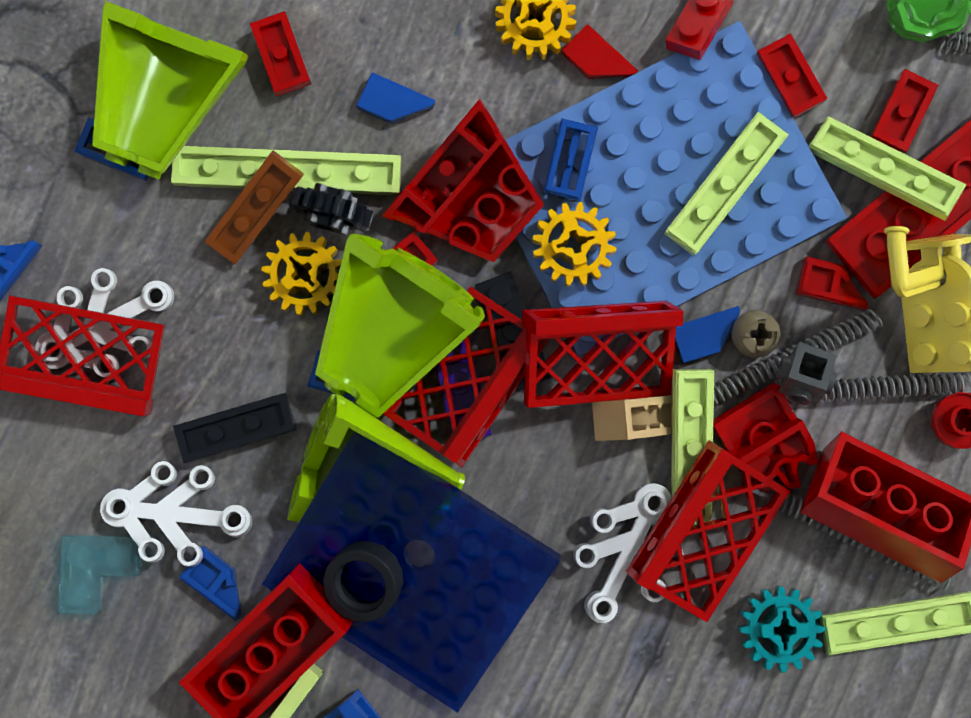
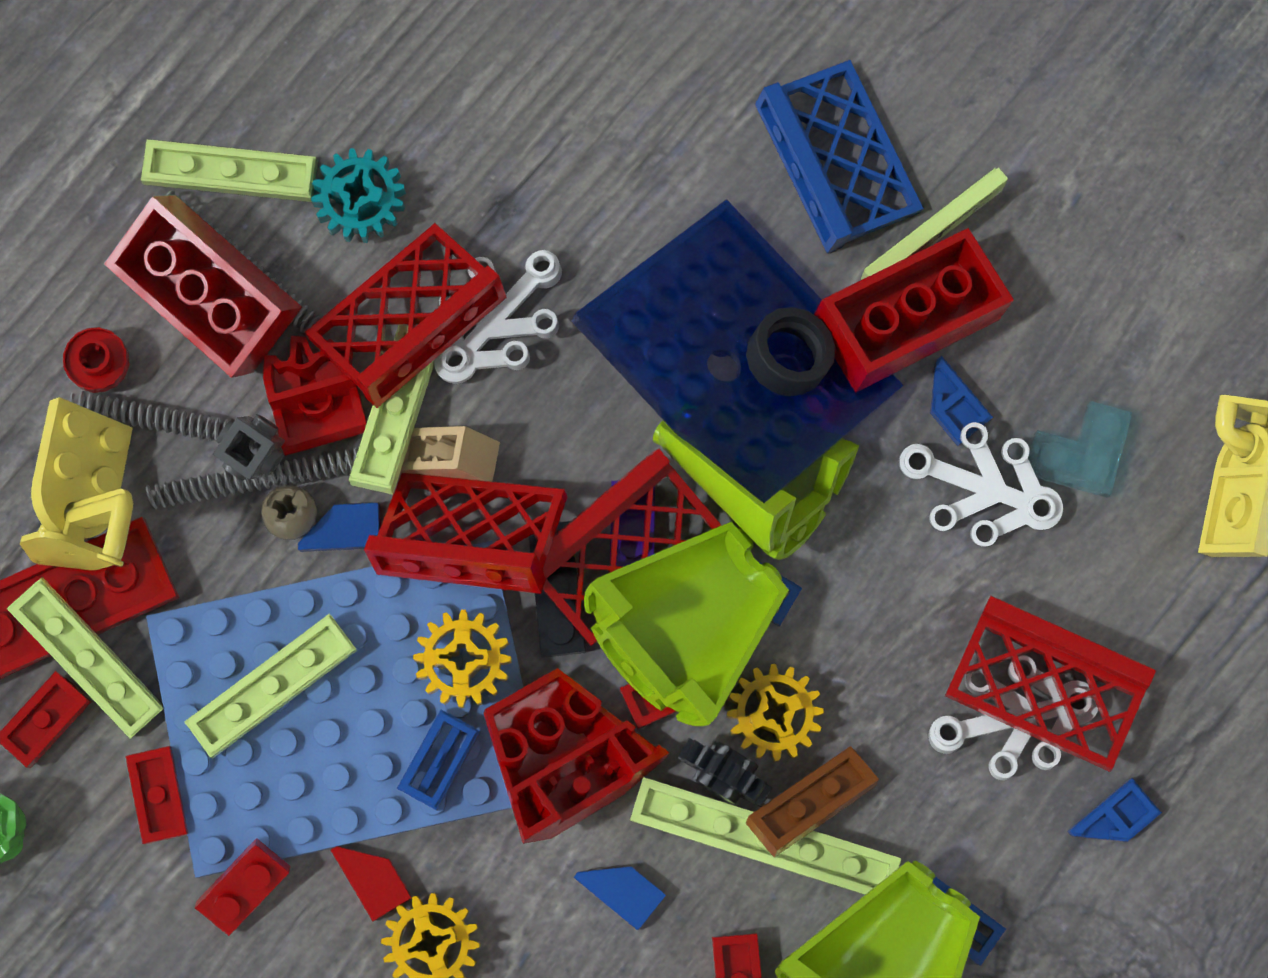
camera: 165 degrees left, 5 degrees down
black plate [173,393,297,463] -> none
red tile [796,256,868,311] -> none

